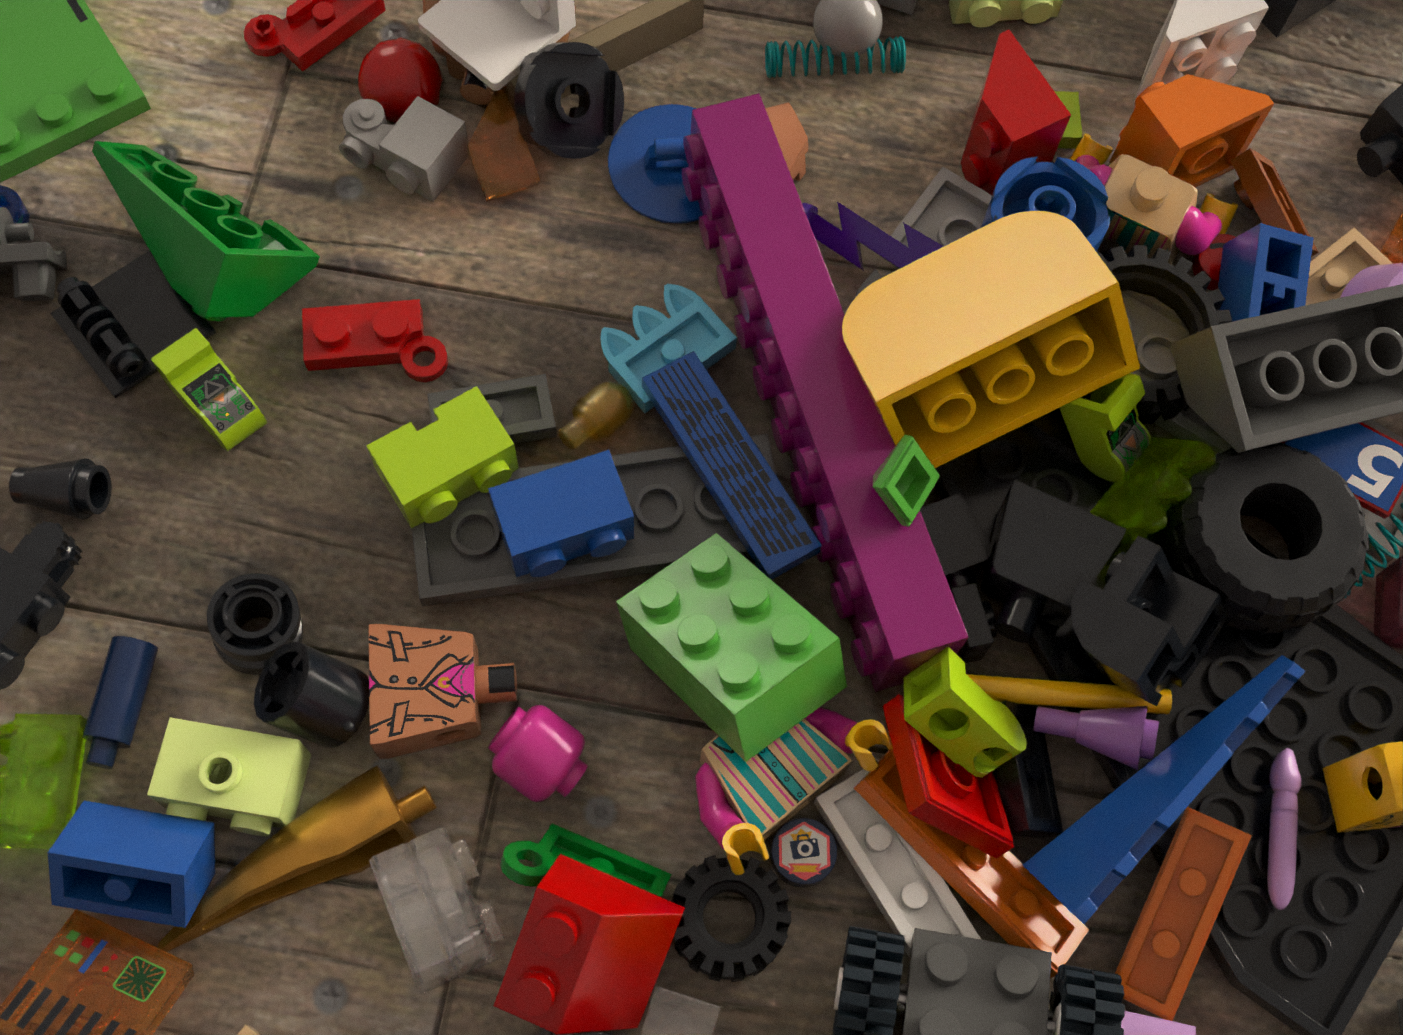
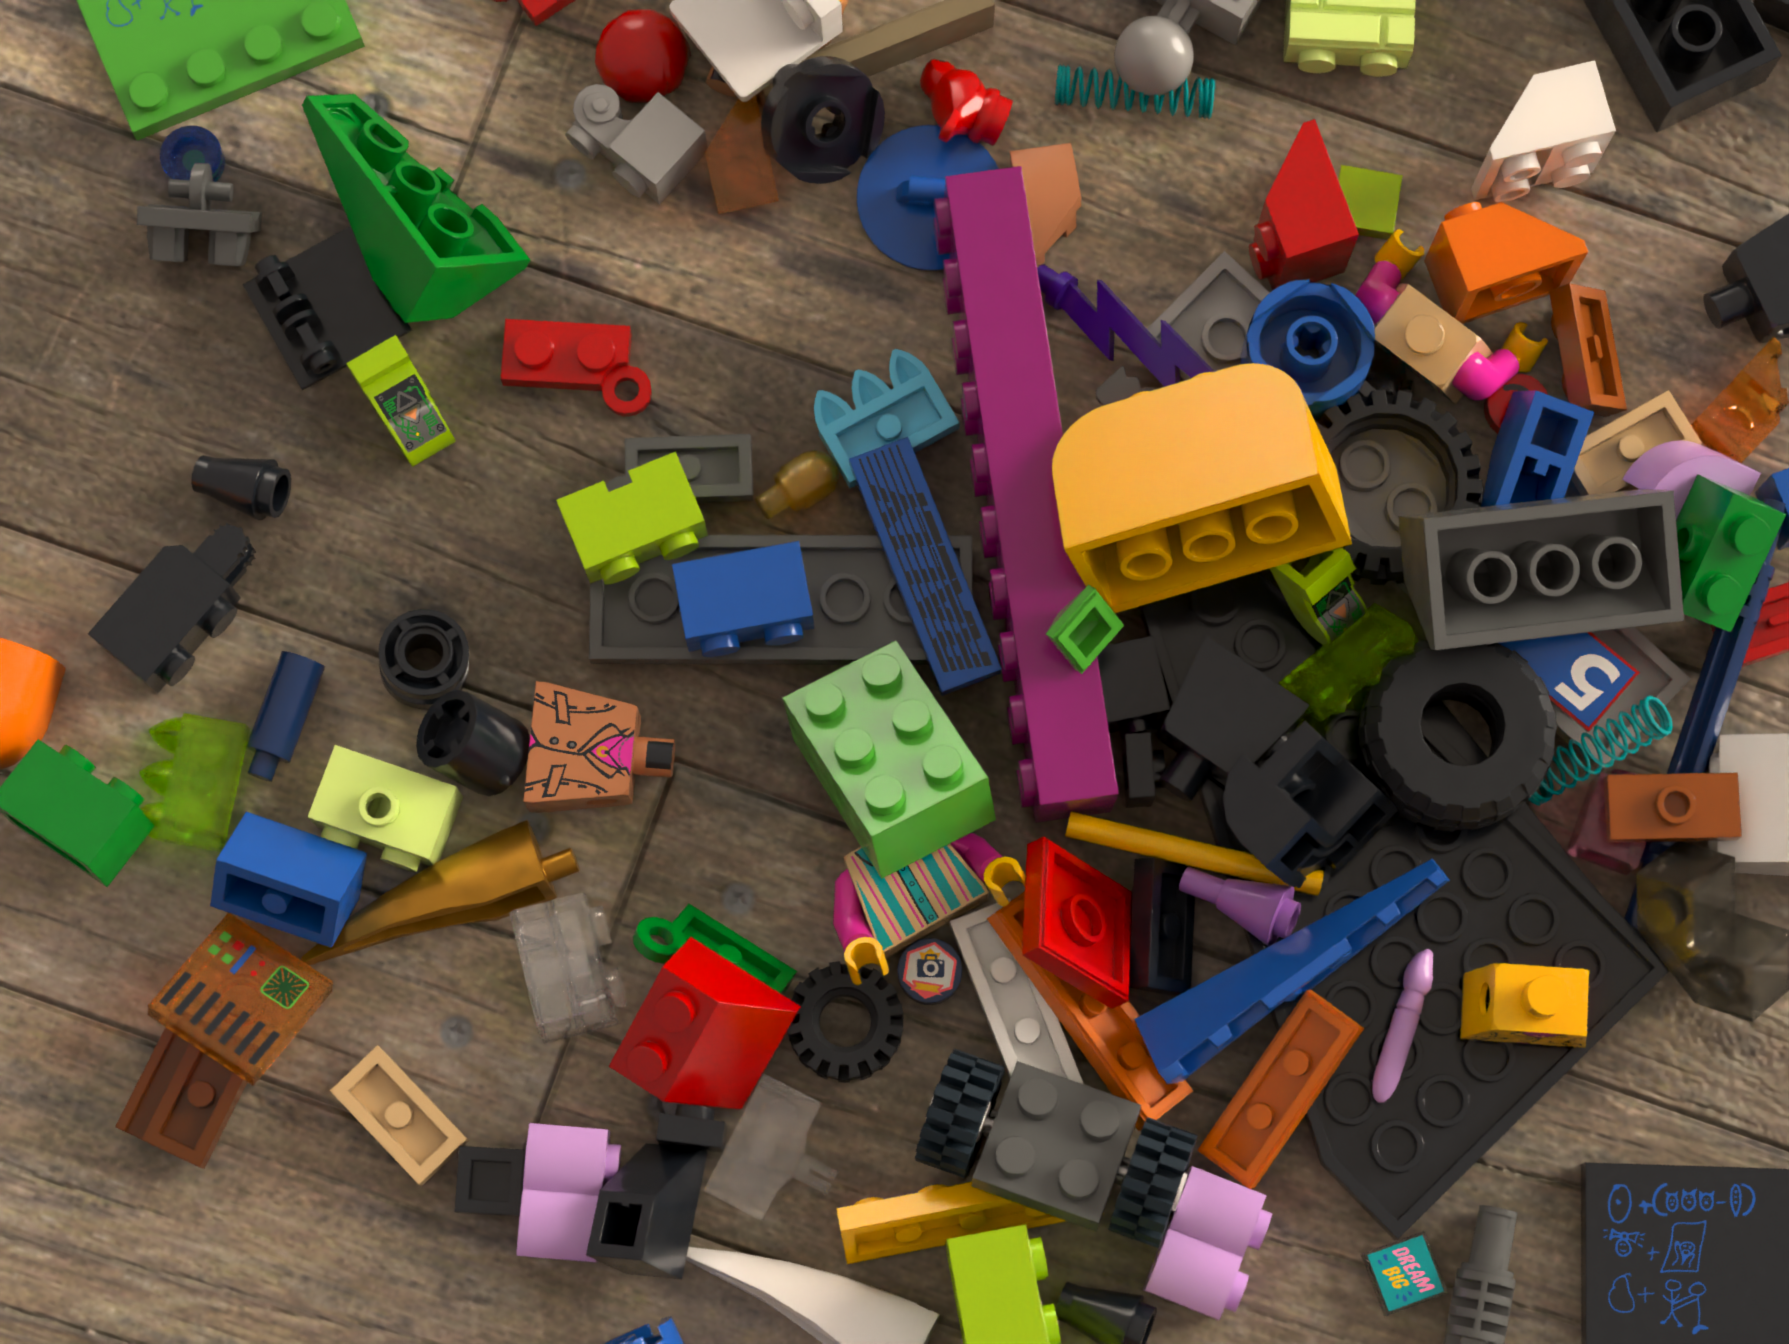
camera: 15 degrees right, 10 degrees up
dark pink head [488,705,588,802] -> none
lime leg [903,647,1027,778] -> none
none -> red animal [920,59,1013,146]

